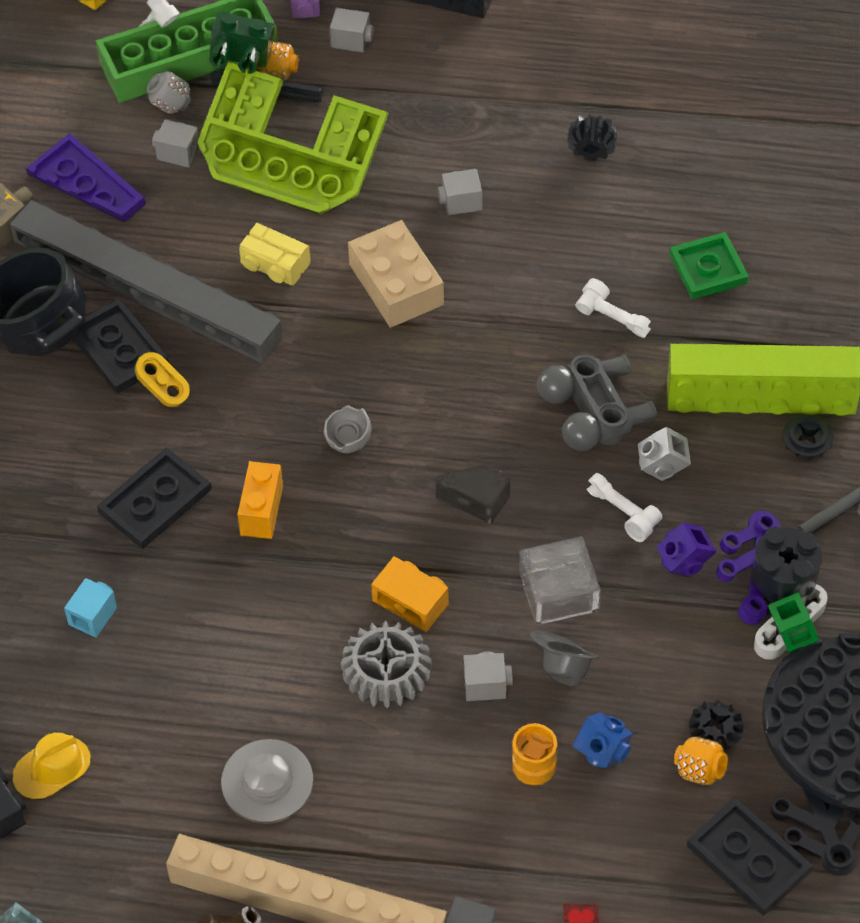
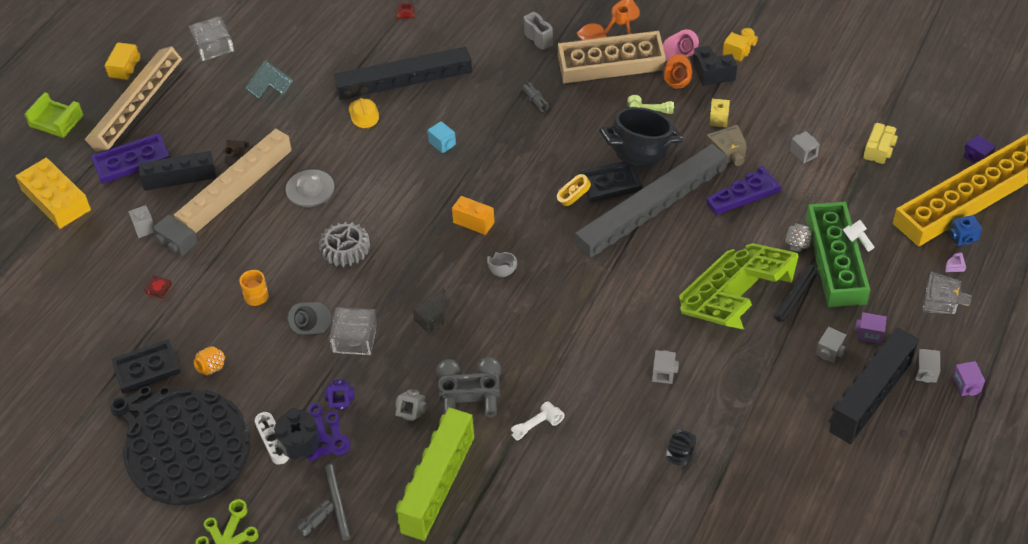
camera: 110 degrees right, 5 degrees down
black plate [97,447,212,549] -> none
light grey brick [152,120,199,168] -> none
dark green brick [209,12,275,74] -> none
light yellow brick [239,223,311,286] -> none
light orange head [256,42,299,81] -> none
tan brick [348,220,444,328] -> none
light orange brick [371,556,449,632] -> none
light grey brick [463,651,513,701] -> none
blue brick [572,712,633,768] -> none
white brick [587,473,662,542] -> none
green plate [669,232,749,300] -> none
black gear [689,699,744,750] -> none
green brick [768,592,819,653] -> none
black gear [782,414,834,460] -> none

